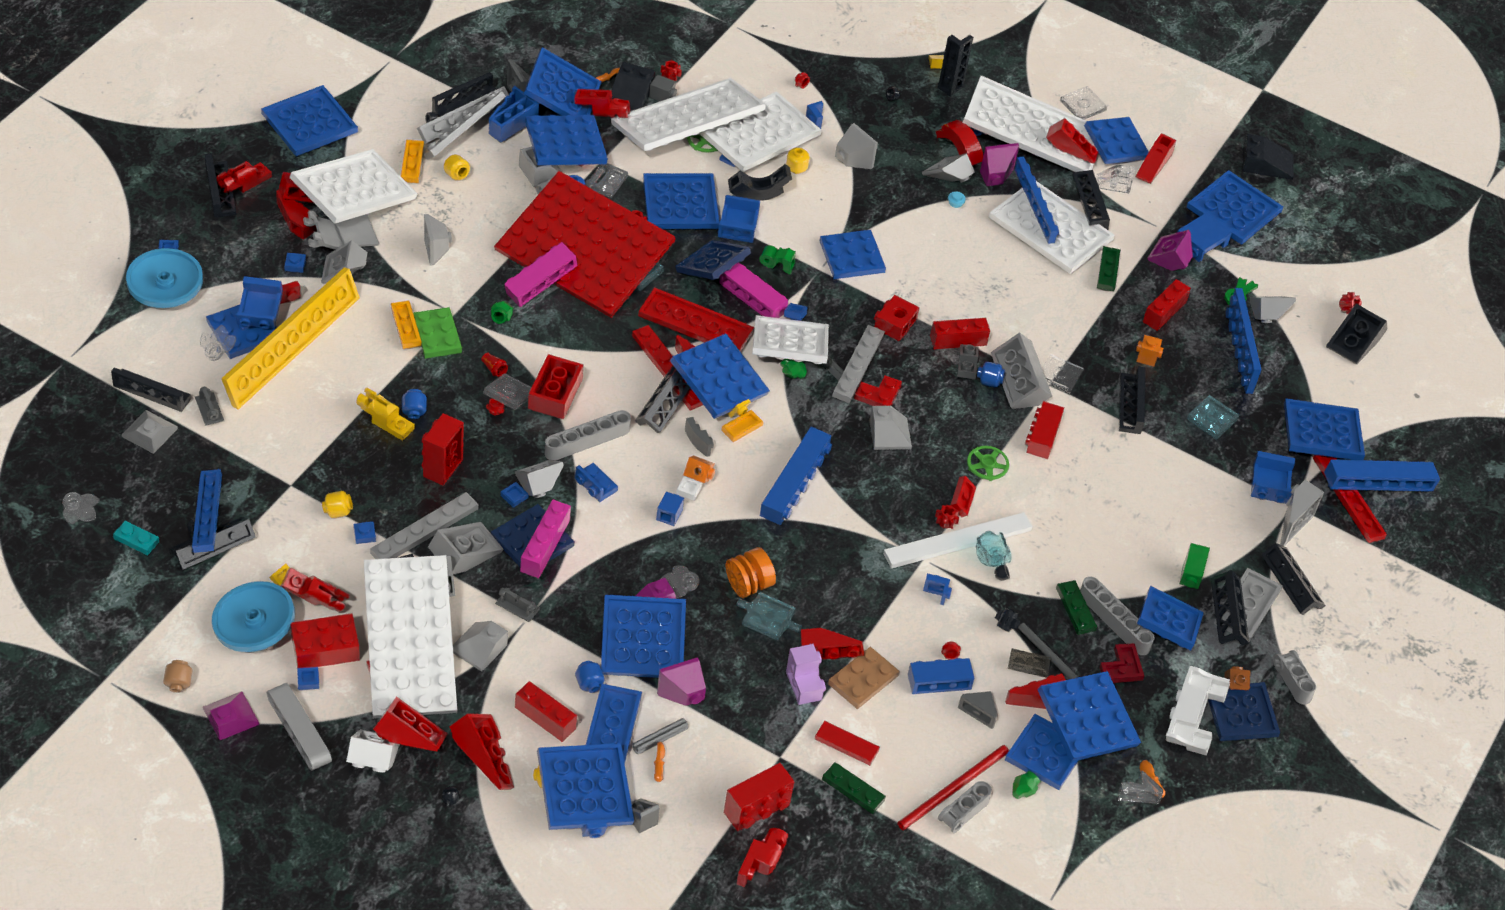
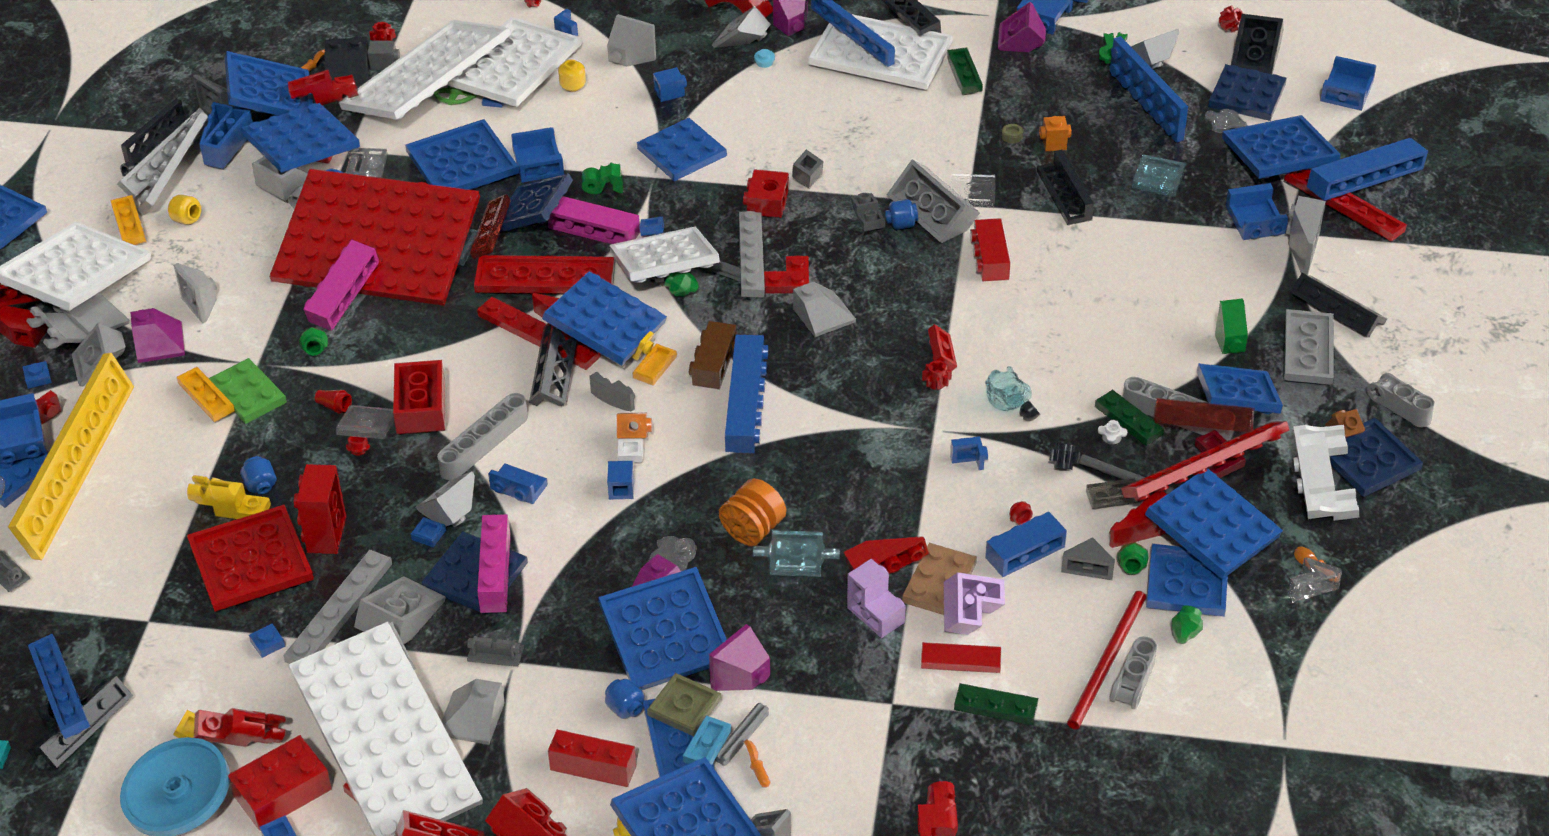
camera: 15 degrees left, 5 degrees down
yellow head [322,491,353,518] -> none
red brick [723,763,794,831] -> none
black arch [728,164,792,201] -> none
white tile [883,512,1033,569] -> none
red brick [930,318,990,350] -> none
bright green wheel [967,446,1009,481] -> none
red brick [1143,279,1191,331] -> none
black fence [1211,570,1249,646] -> none
none -> magenta slope [130,308,185,363]
none -> red plate [187,505,314,612]
none -> clear red tile [470,195,511,259]
none -> olive tile [647,673,721,736]
none -> blue brick [653,67,687,102]
none -> dark azure plate [683,715,731,765]
none -> reddish brown brick [689,321,737,390]
none -> dark grey brick [792,149,824,189]
none -> lavender brick [944,573,1005,635]
none -> olive tile [1002,124,1023,143]
none -> white plate [1098,420,1127,444]
none -> green rock [1117,542,1149,574]
none -> red plate [1121,421,1290,501]
none -> clear red tile [1155,398,1255,433]
none -> clear plate [1205,109,1247,133]
none -> dark blue plate [1208,64,1287,121]
none -> blue panel [1320,56,1377,111]

